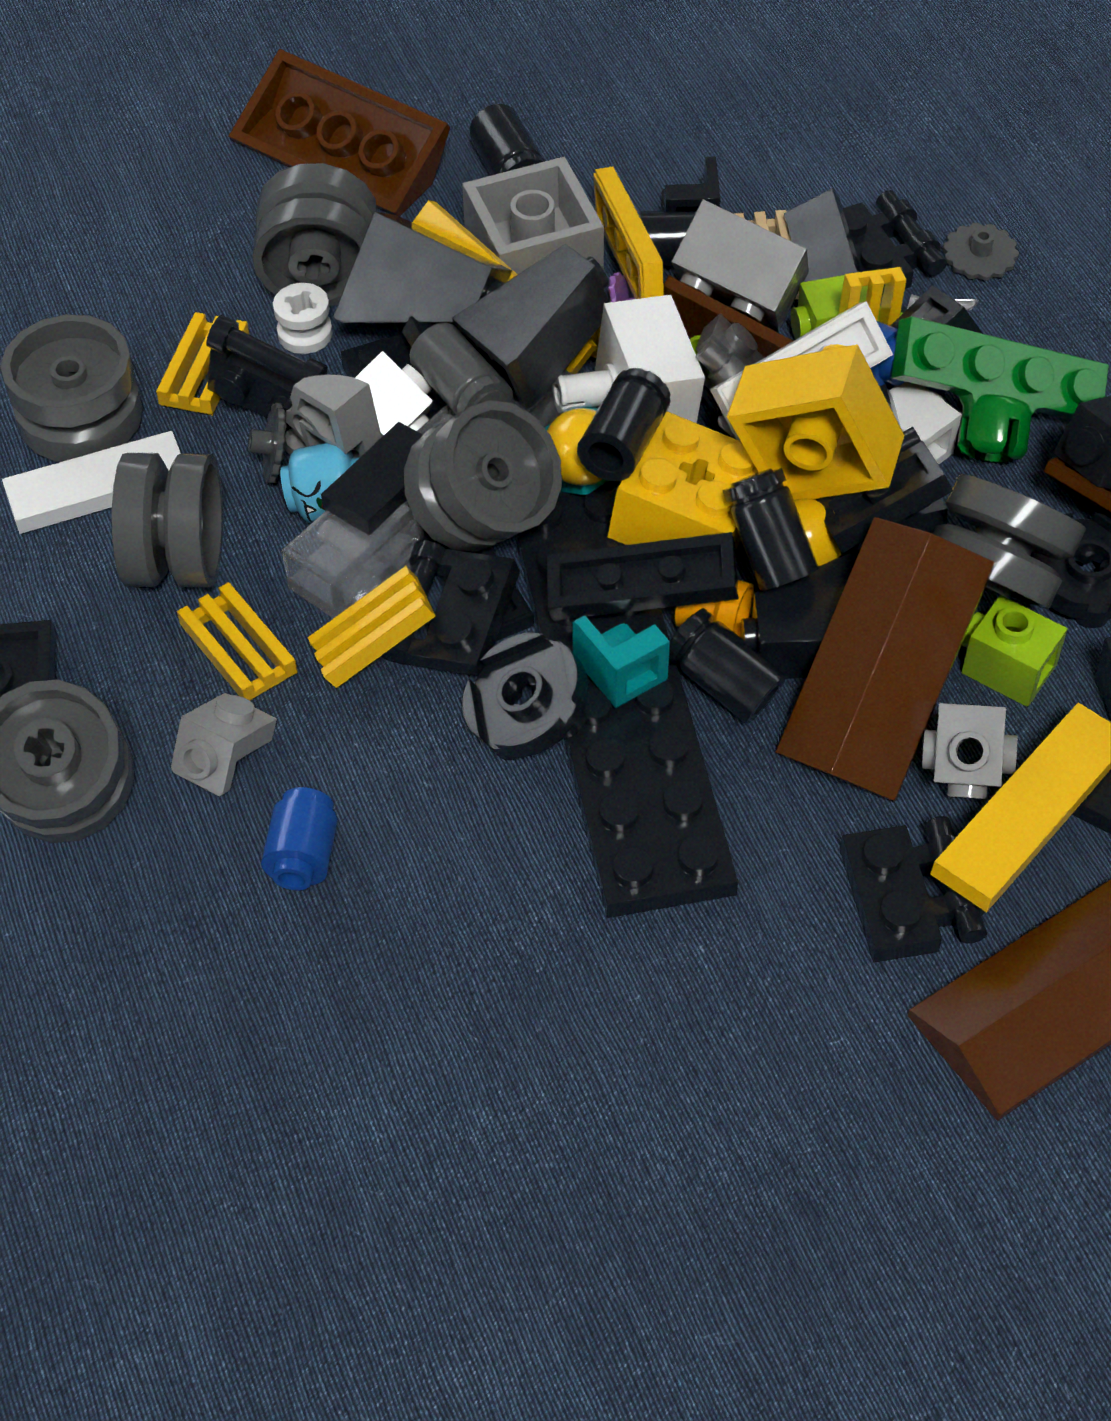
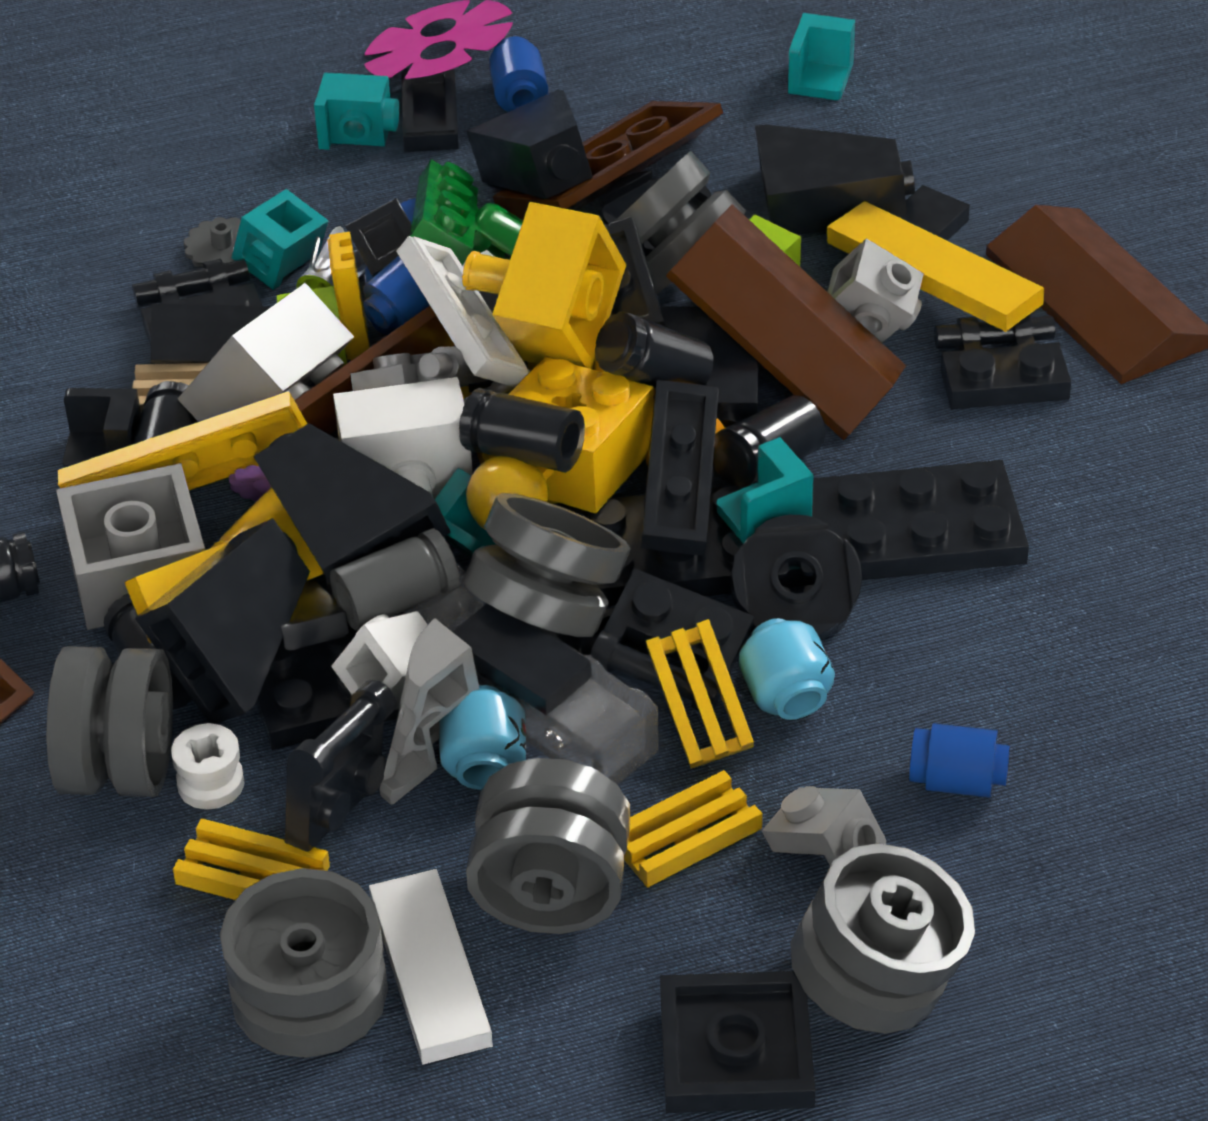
camera: 85 degrees left, 10 degrees down
dark grey piece [248,403,287,484] -> none
none -> teal brick [231,189,329,290]
none -> medium azure head [738,618,835,720]

